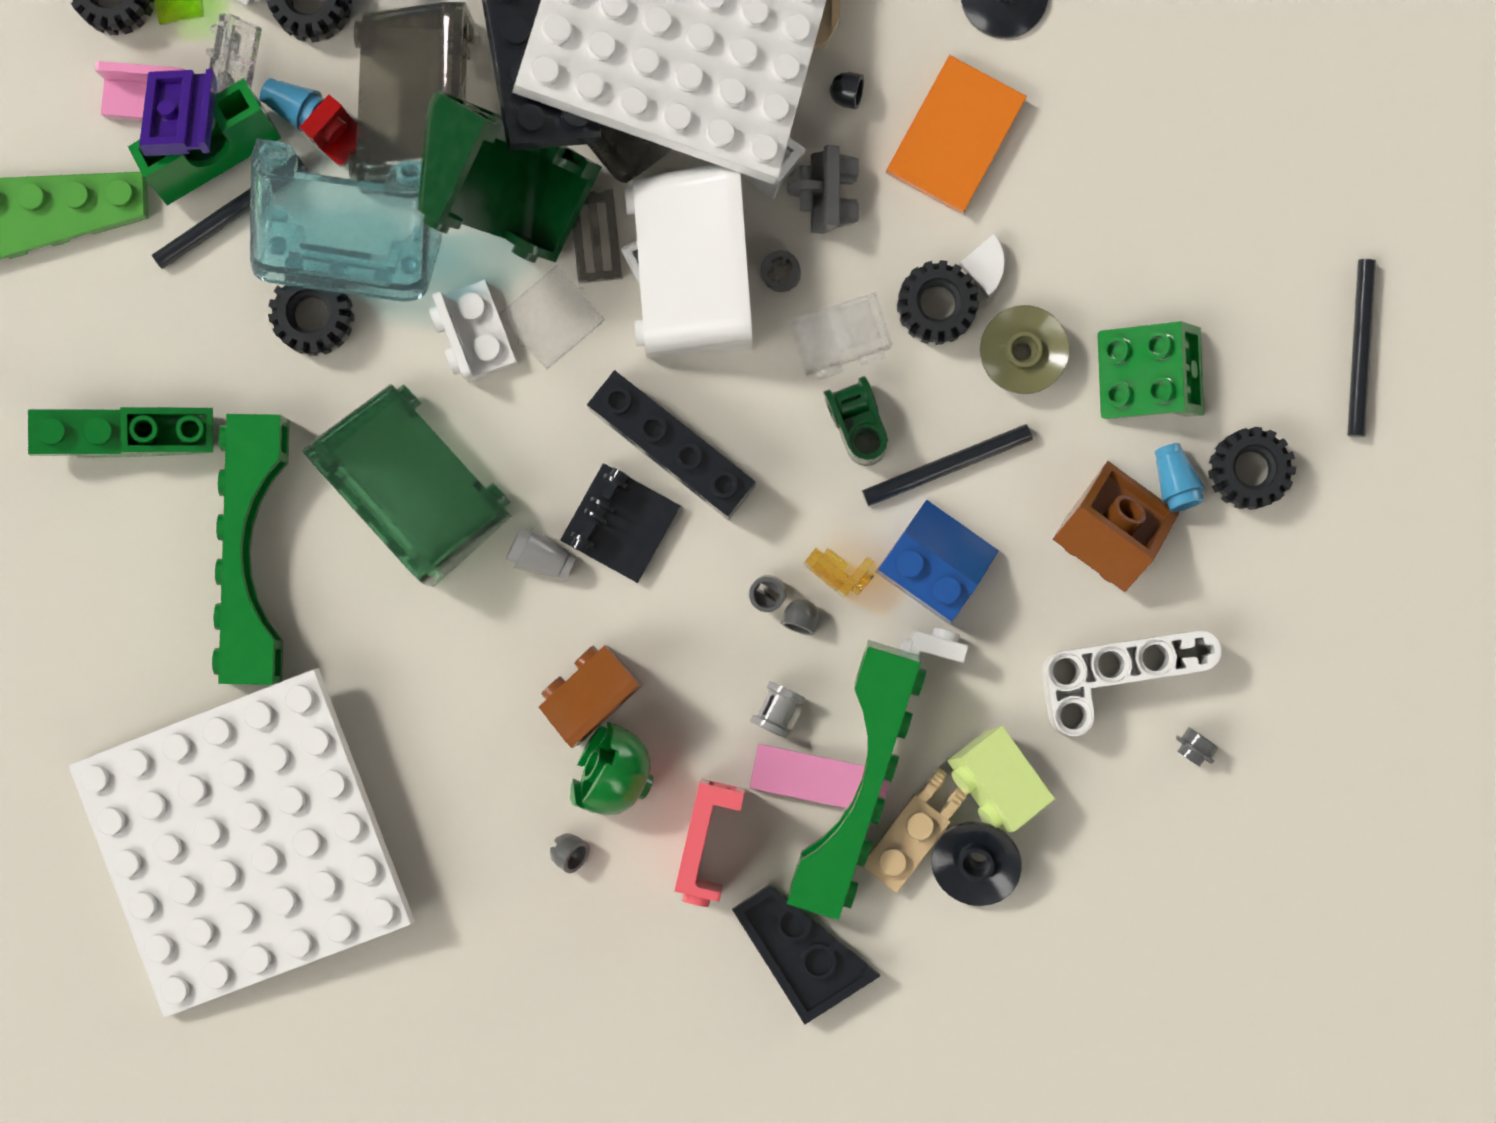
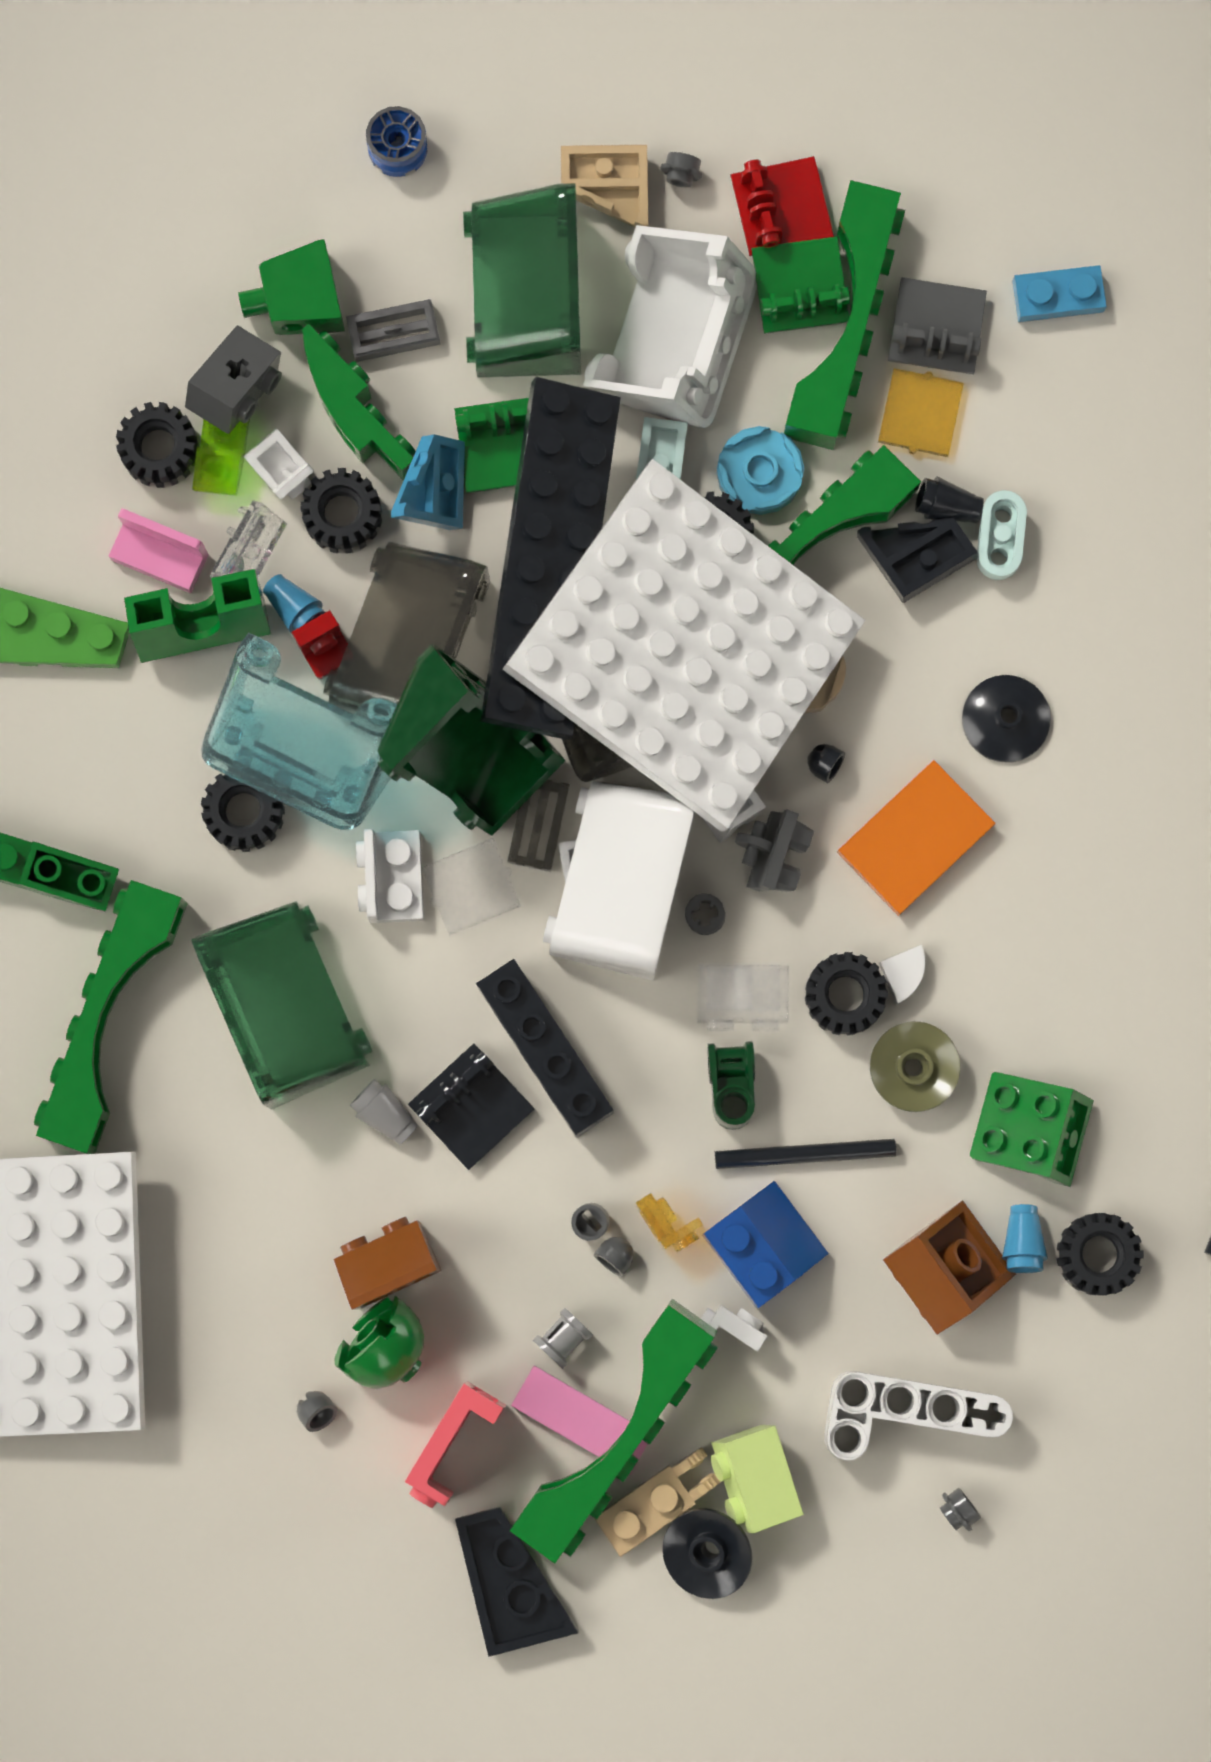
camera: 15 degrees right, 5 degrees down
dark purple plate [139,69,217,156] -> none
black bar [152,156,308,269] -> none

